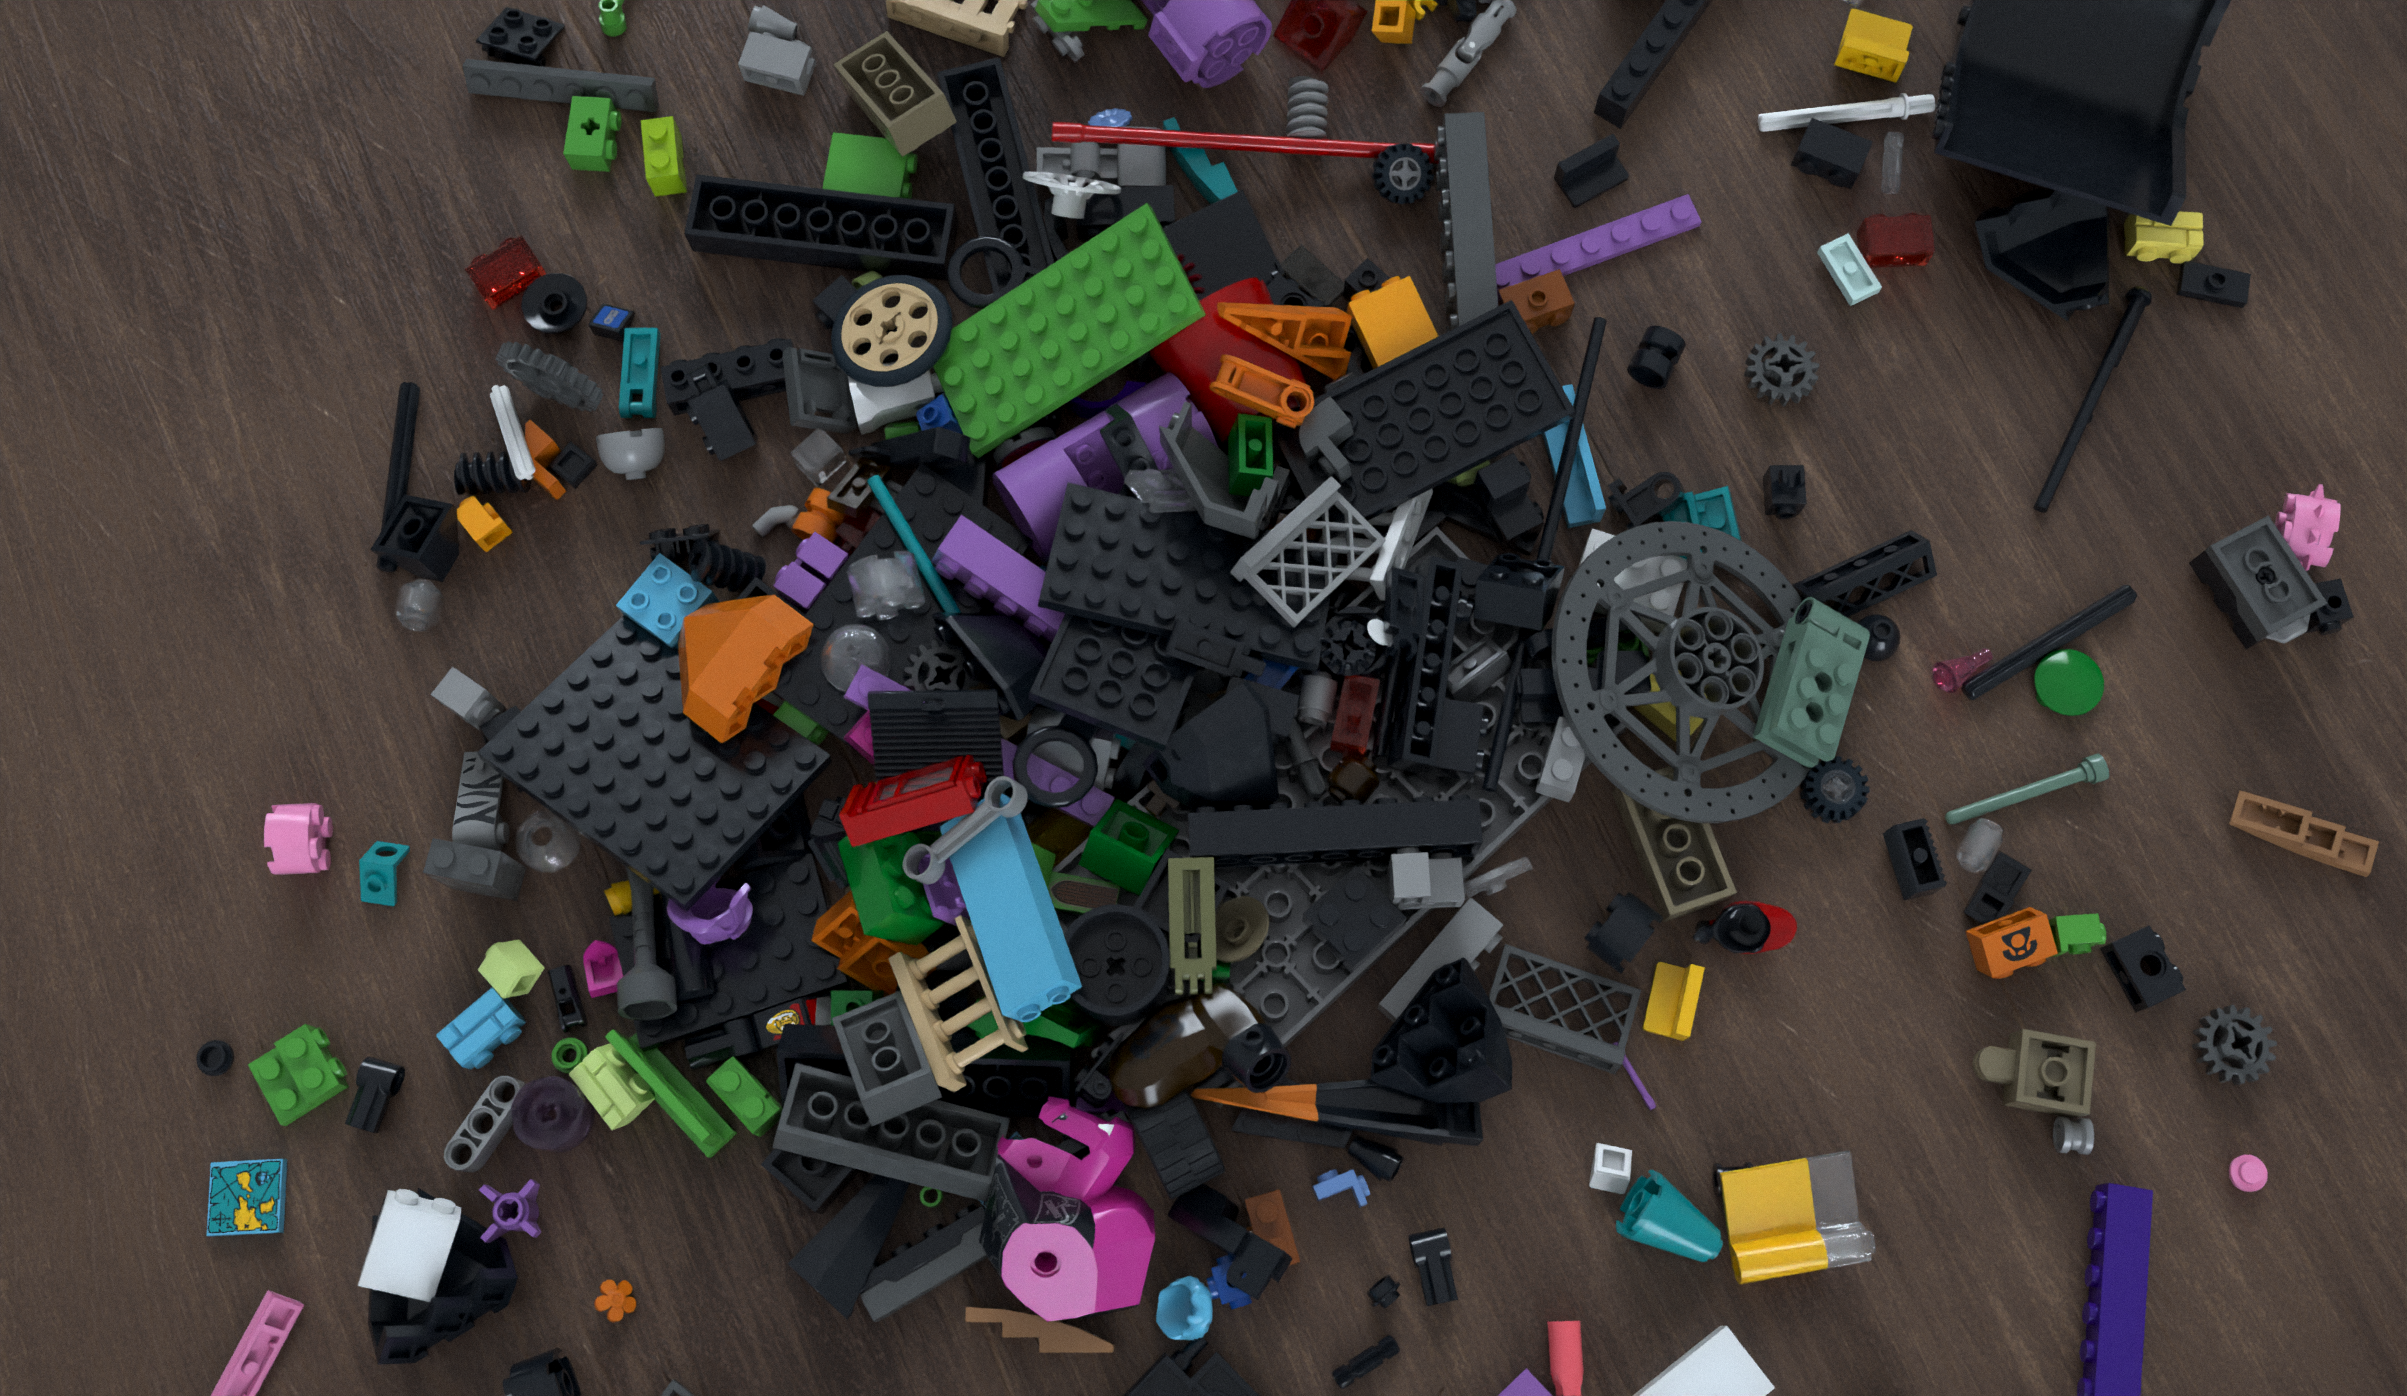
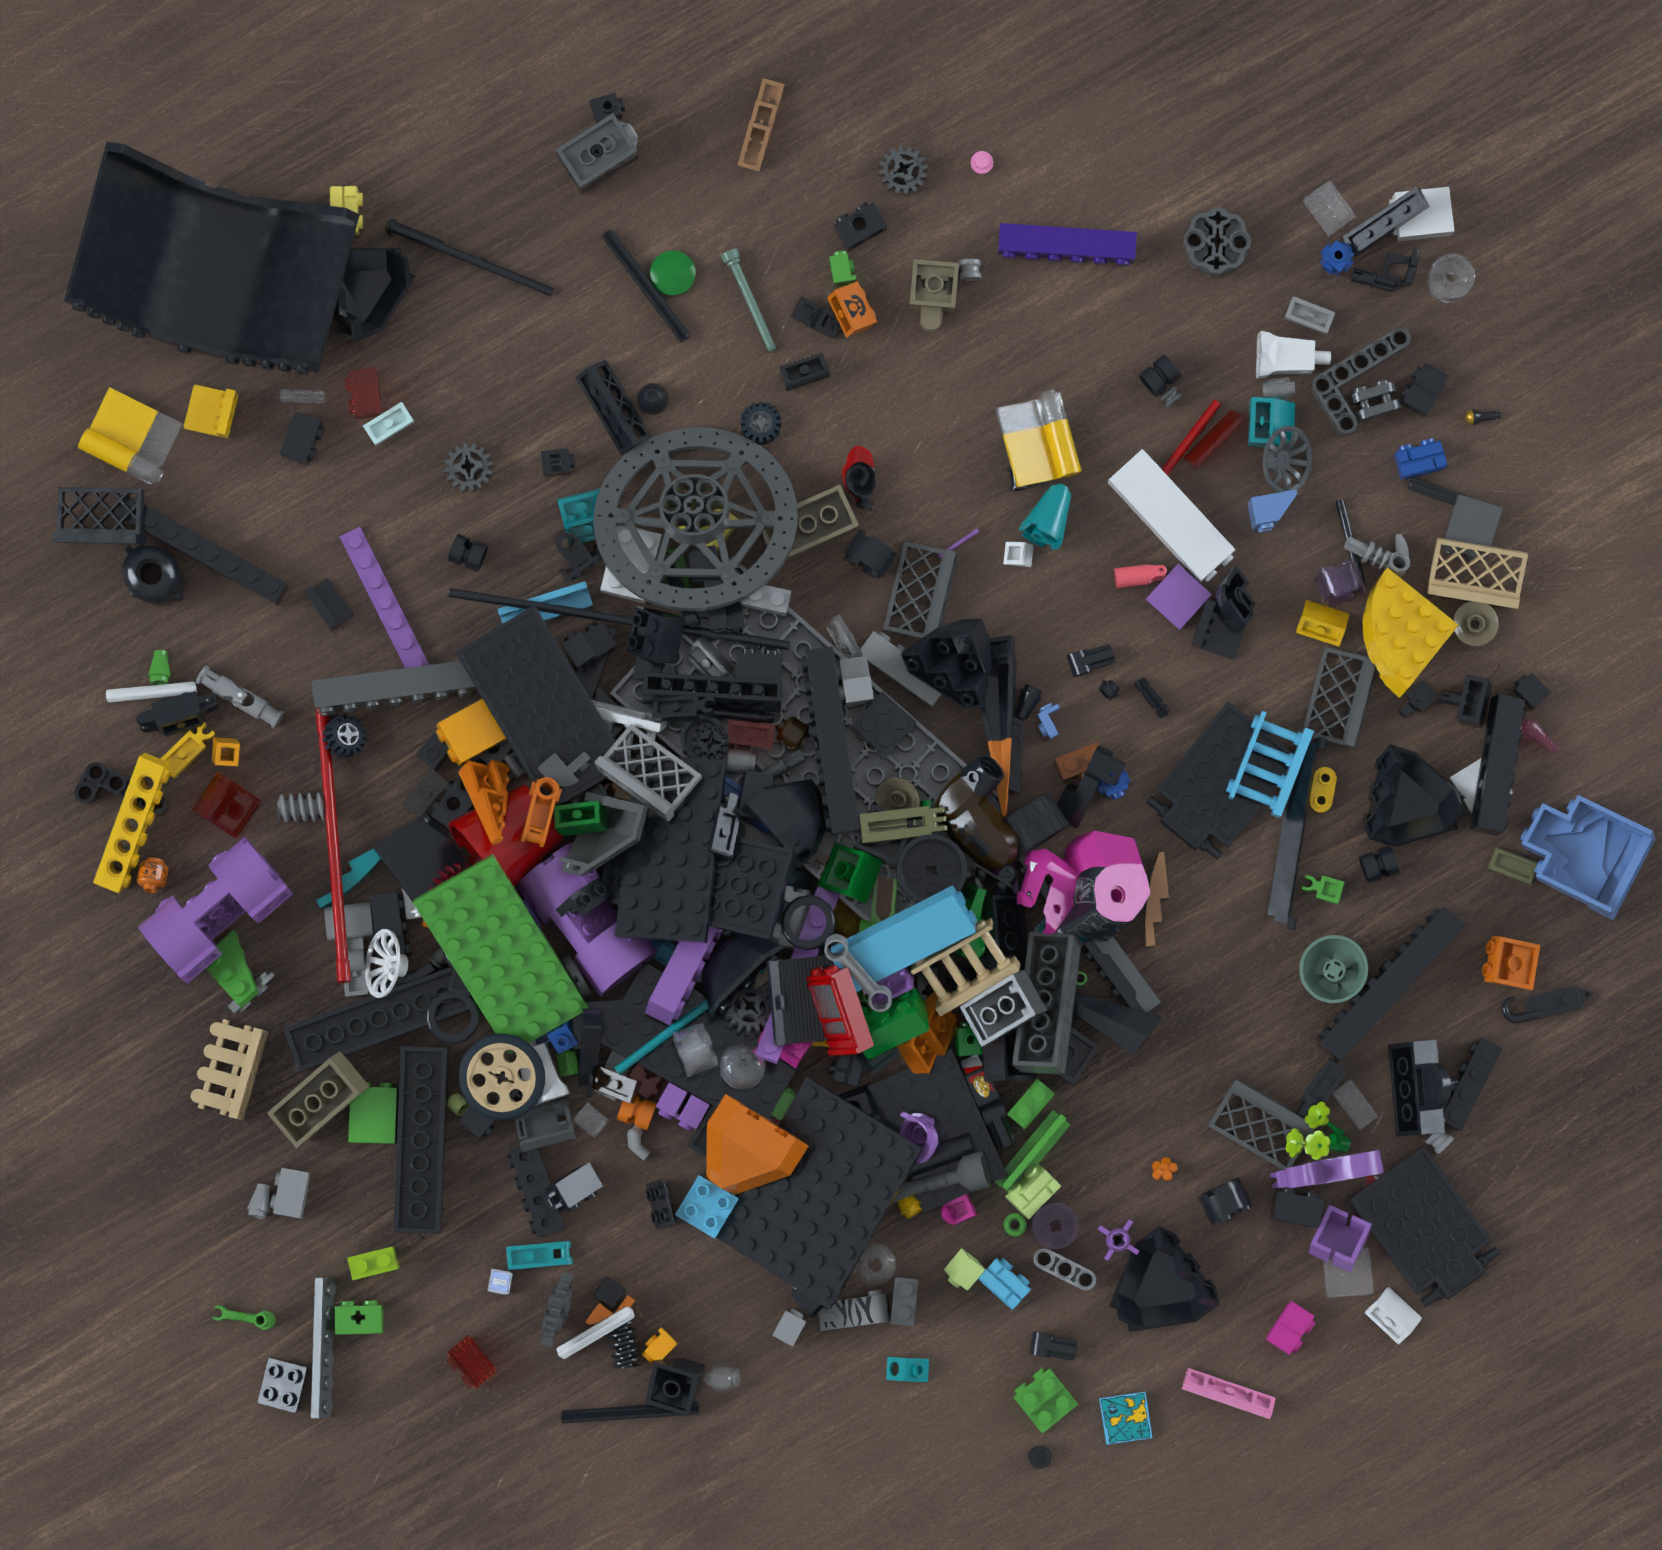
camera: 100 degrees left, 10 degrees up
bright pink brick [264,803,333,875] -> none
white brick [358,1189,462,1302] -> none
black dish [521,273,587,334] -> none
black bar [547,965,588,1033] -> none
light grey cylinder [596,428,665,480] -> none
black piece [688,538,766,594] -> none
medium blue piece [1088,108,1132,127] -> none
clear plate [1124,468,1197,513] -> none
medium azure hair [1156,1276,1213,1340] -> none
white sticker [1367,619,1393,645] -> none
dark orange brick [1497,269,1575,334] -> none
yellow panel [1642,962,1705,1041] -> none
sand green hinge [1753,597,1870,768] -> none
white axle [1758,93,1935,132] -> none
clear pink cone [1932,648,1993,693] -> none
clear brick [1955,818,2004,873] -> none
black plate [2176,261,2251,308] -> none
bright pink brick [2275,484,2341,571] -> none

